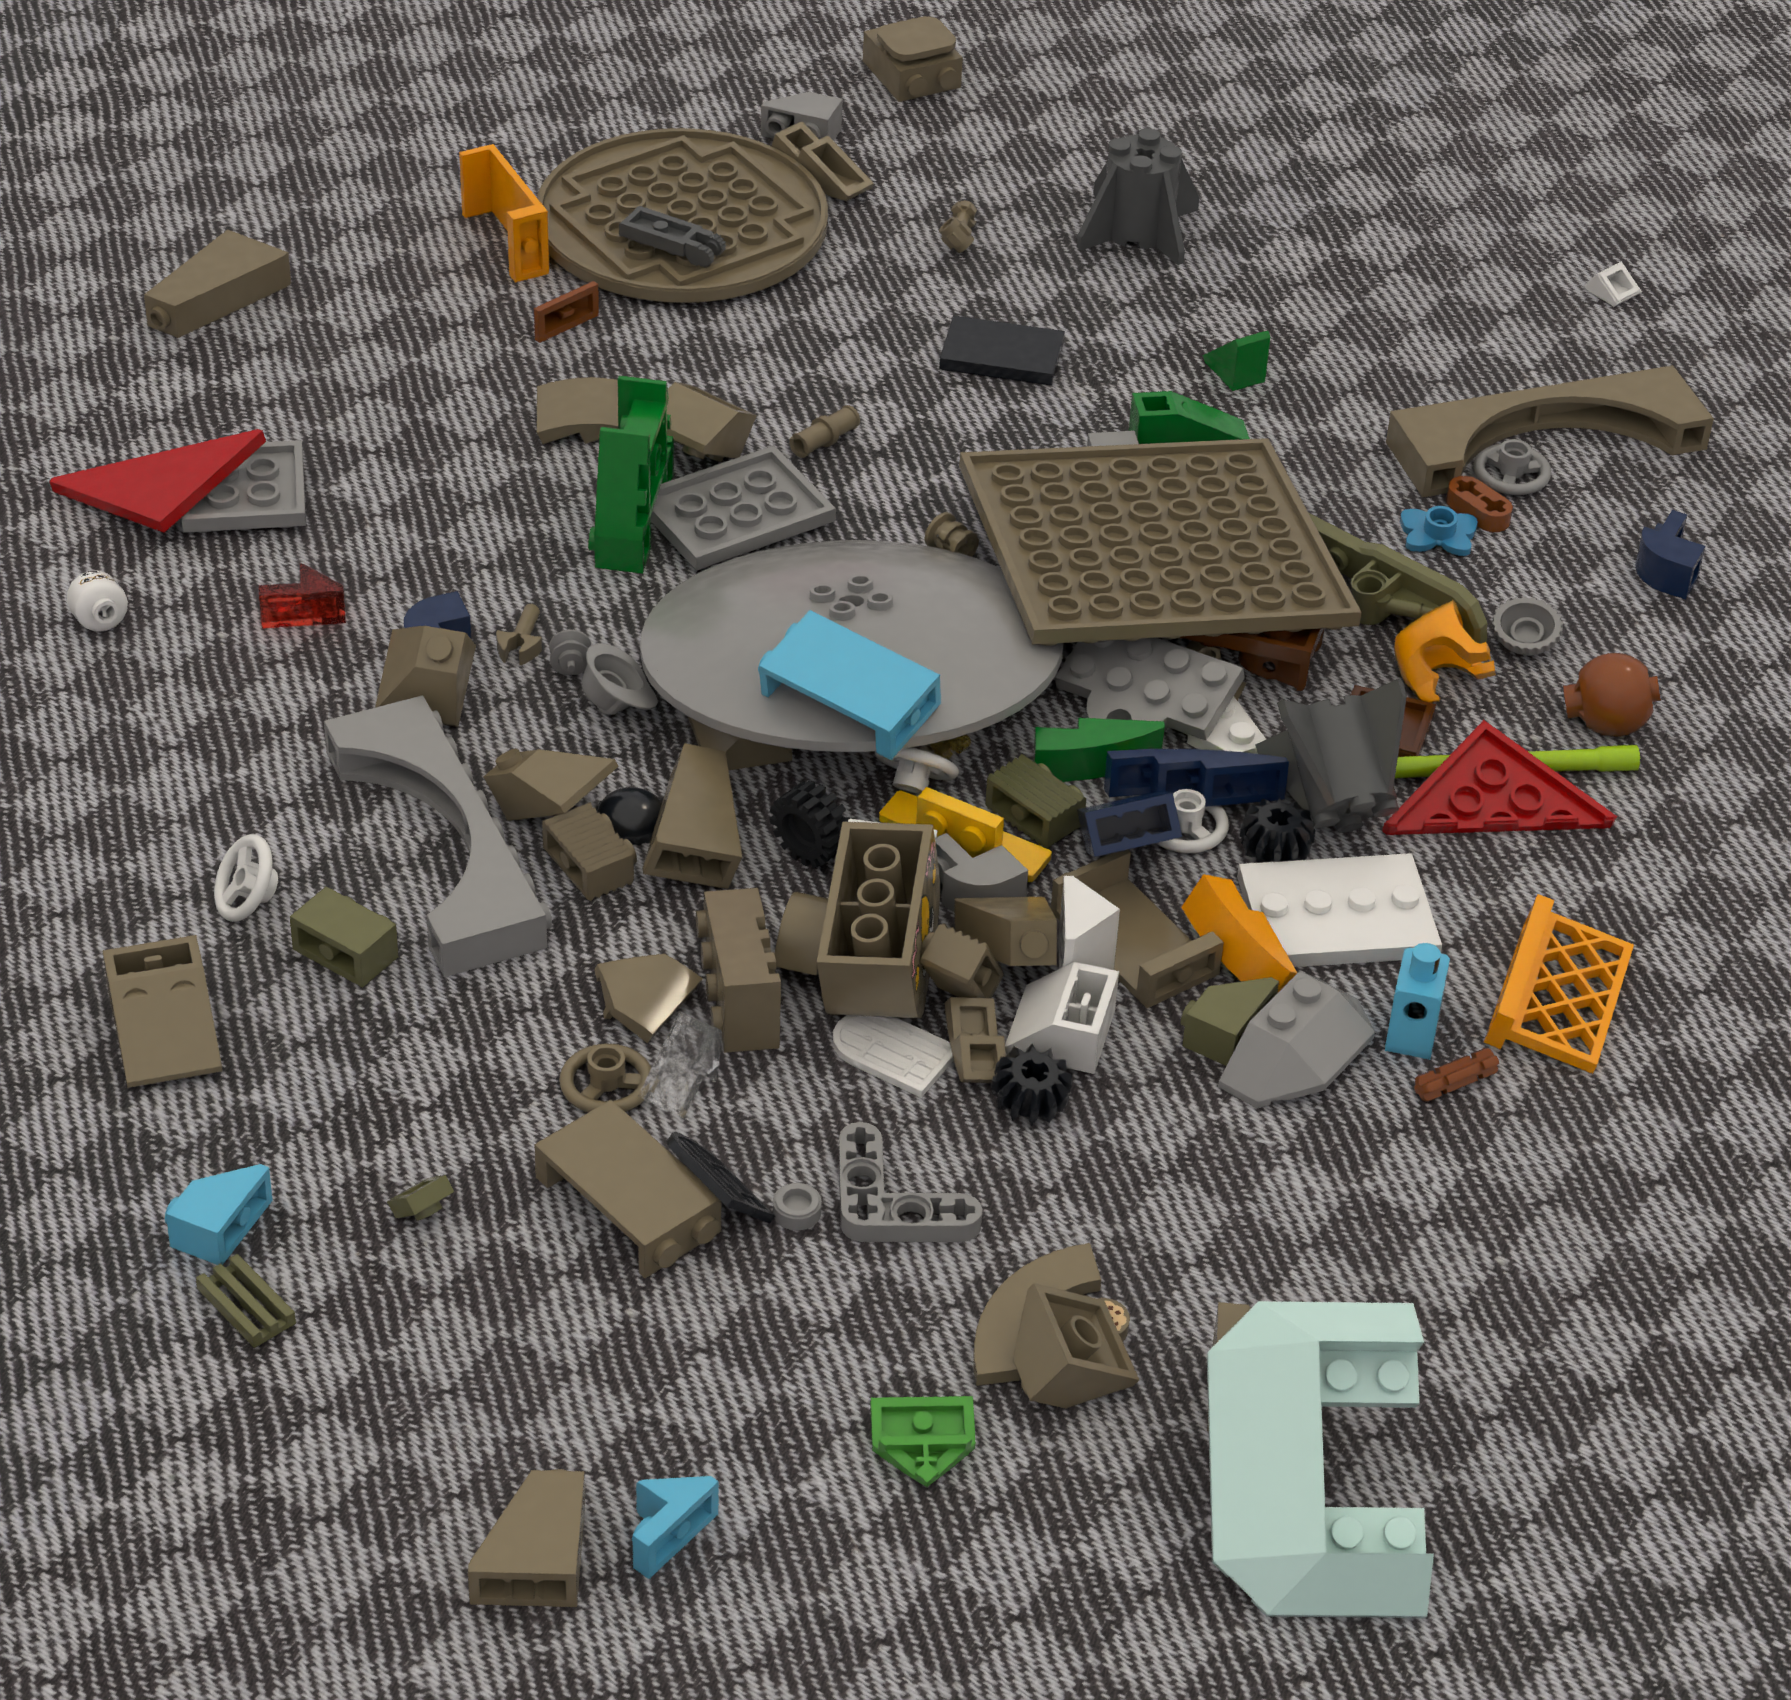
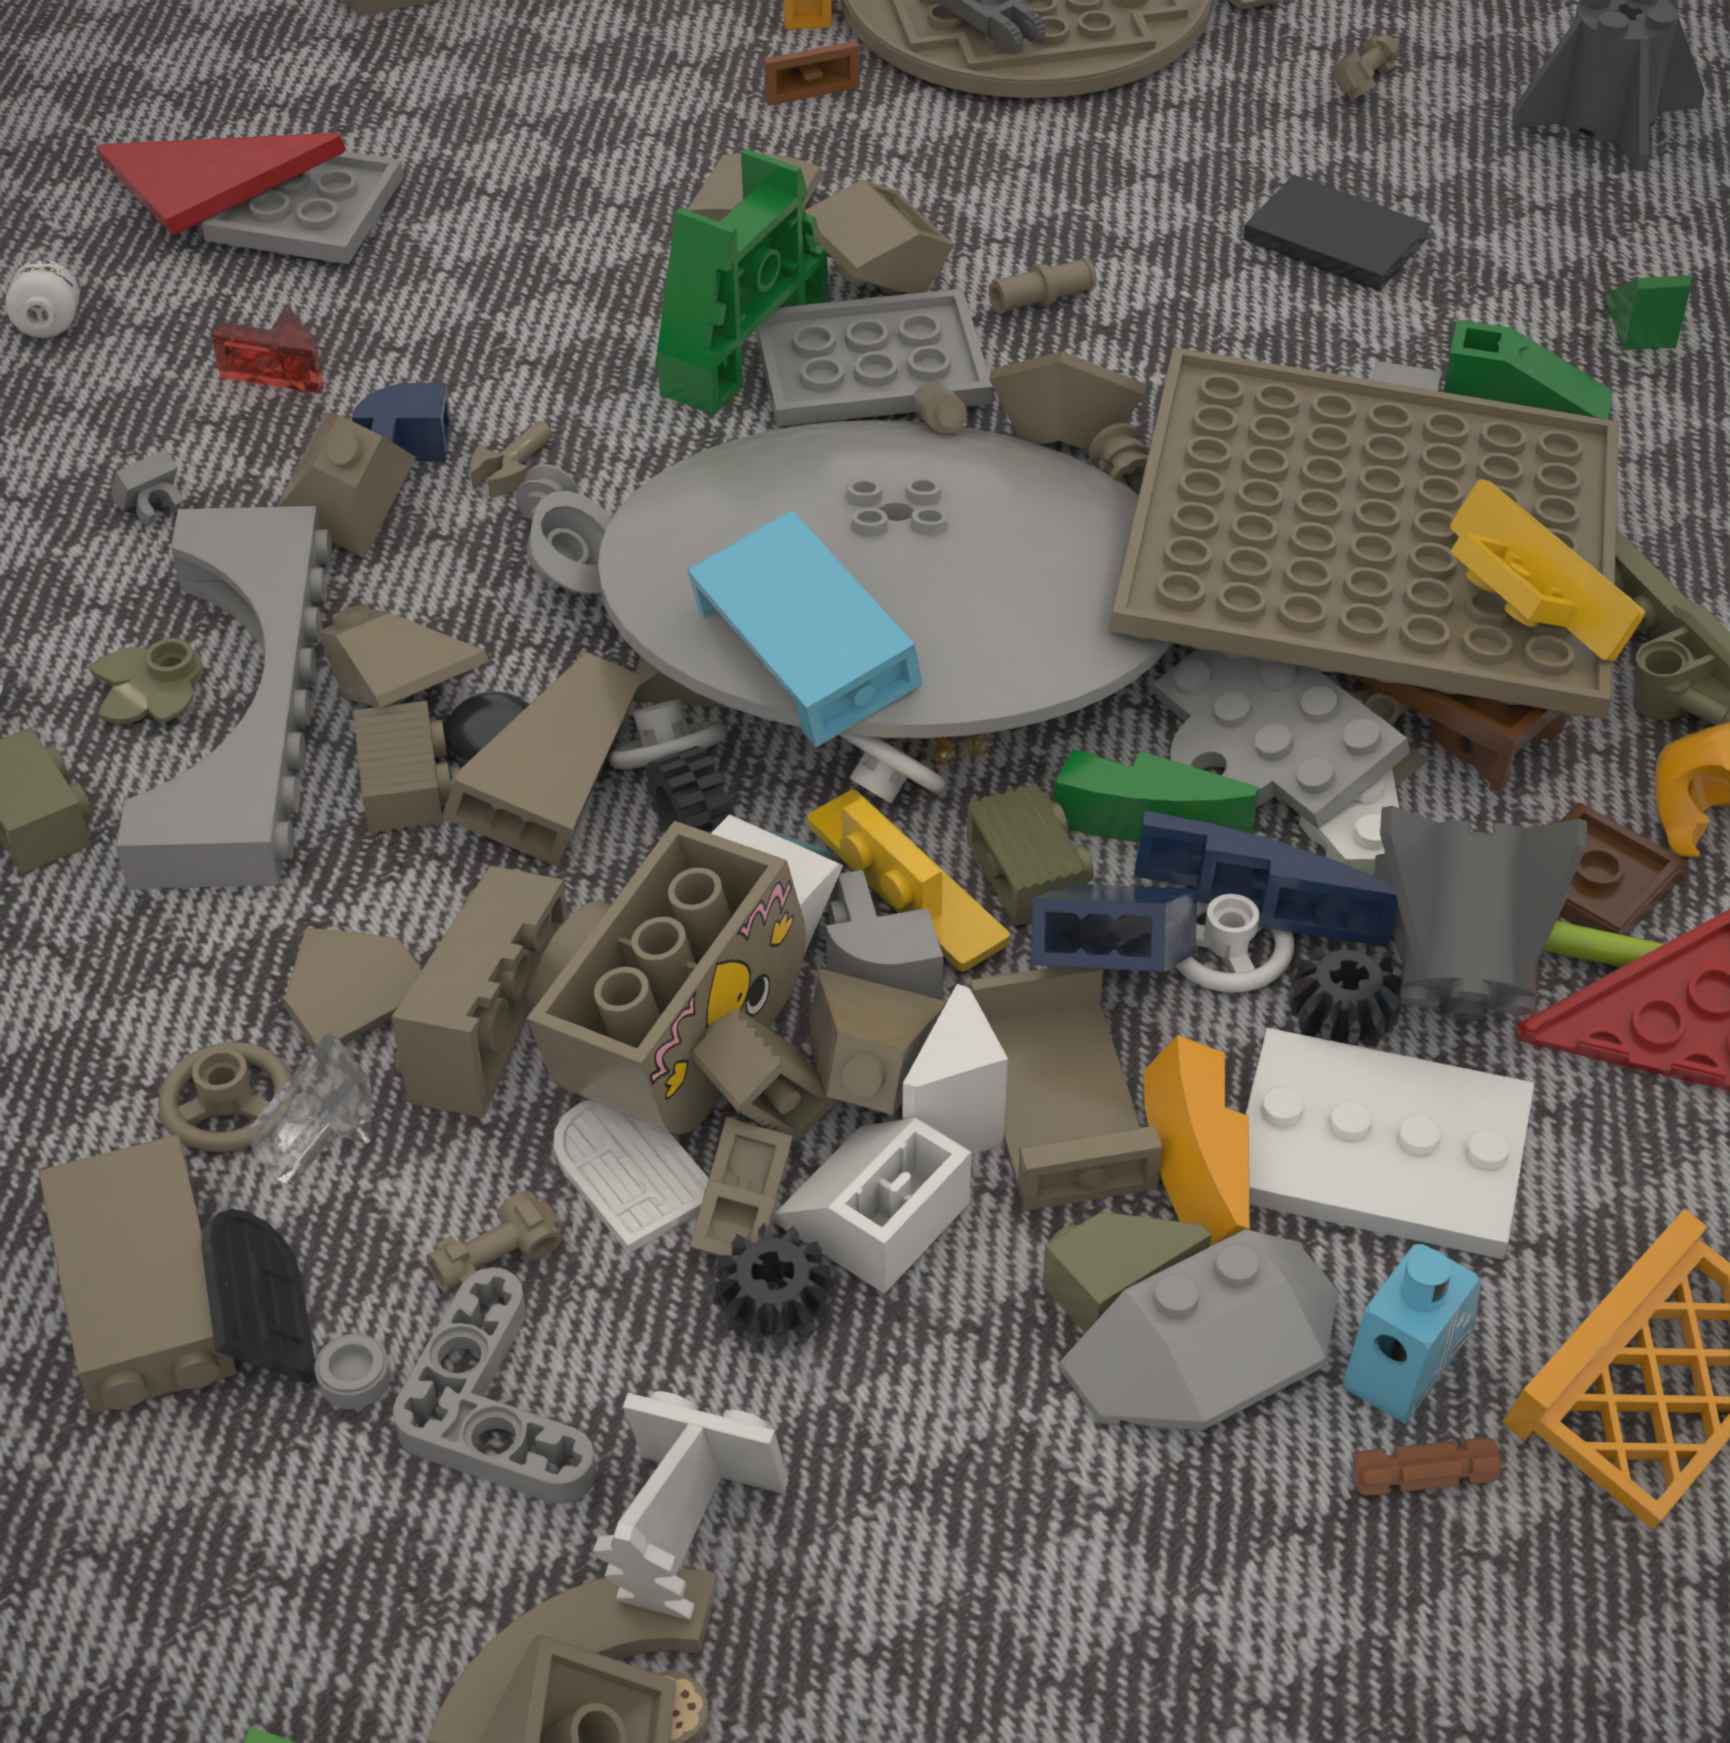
camera: 25 degrees right, 5 degrees up
none -> olive plate [89,638,203,724]
none -> light grey tile [111,449,181,525]
none -> dark tan bar [426,1191,562,1293]
none -> white piece [593,1391,788,1621]
none -> light grey piece [608,699,727,770]
none -> dark tan cylinder [913,382,966,434]
none -> dark tan slope [989,351,1146,451]
none -> yellow bracket [1450,479,1645,661]

